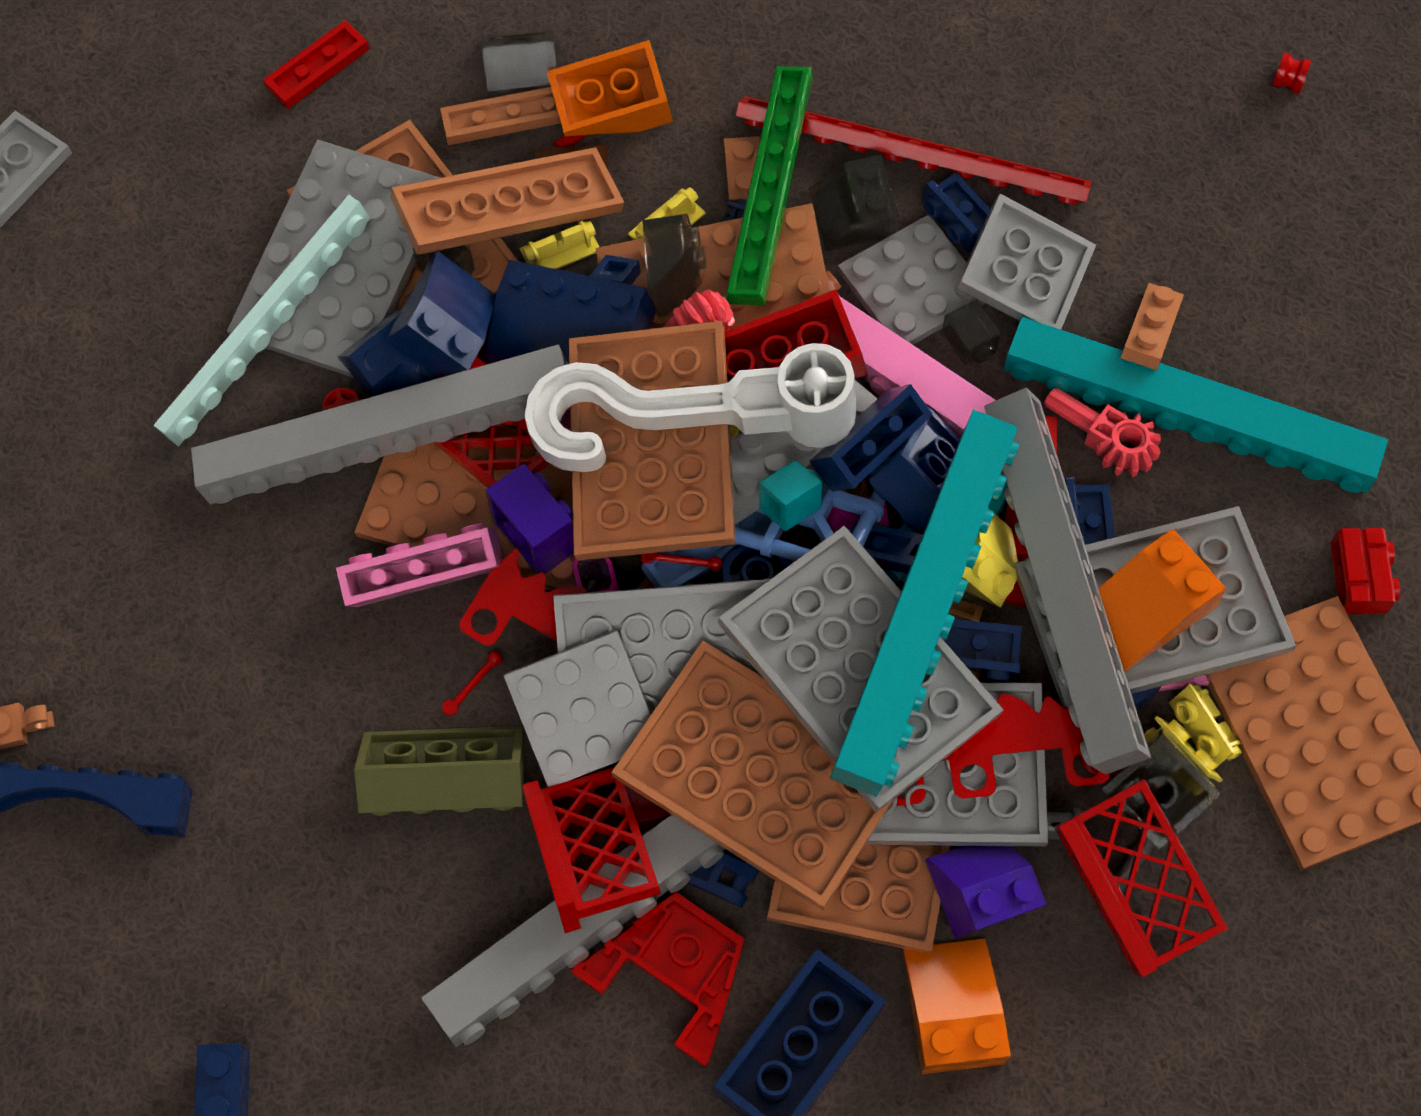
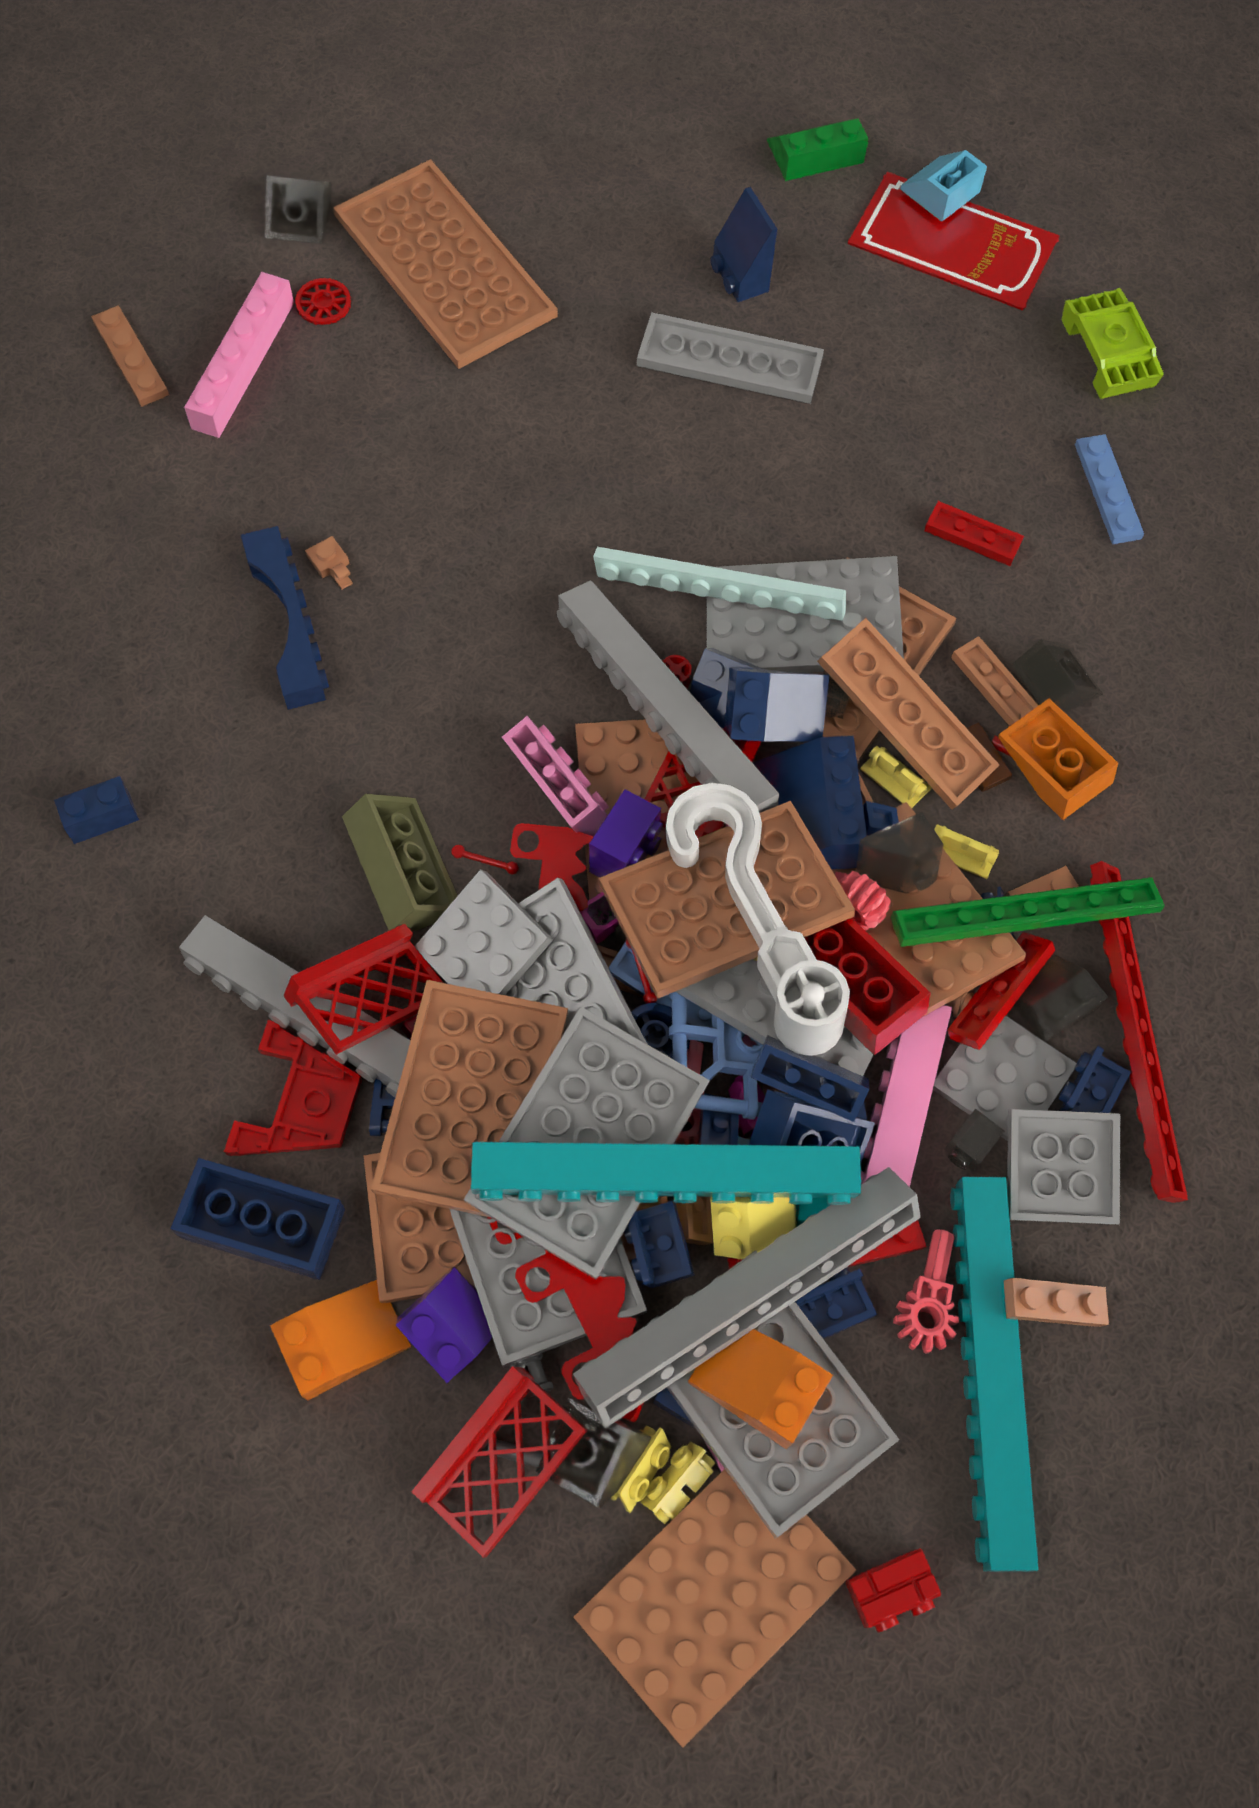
camera: 65 degrees right, 0 degrees up
teal brick [759,459,822,532] -> none
none -> red plate [947,932,1055,1050]

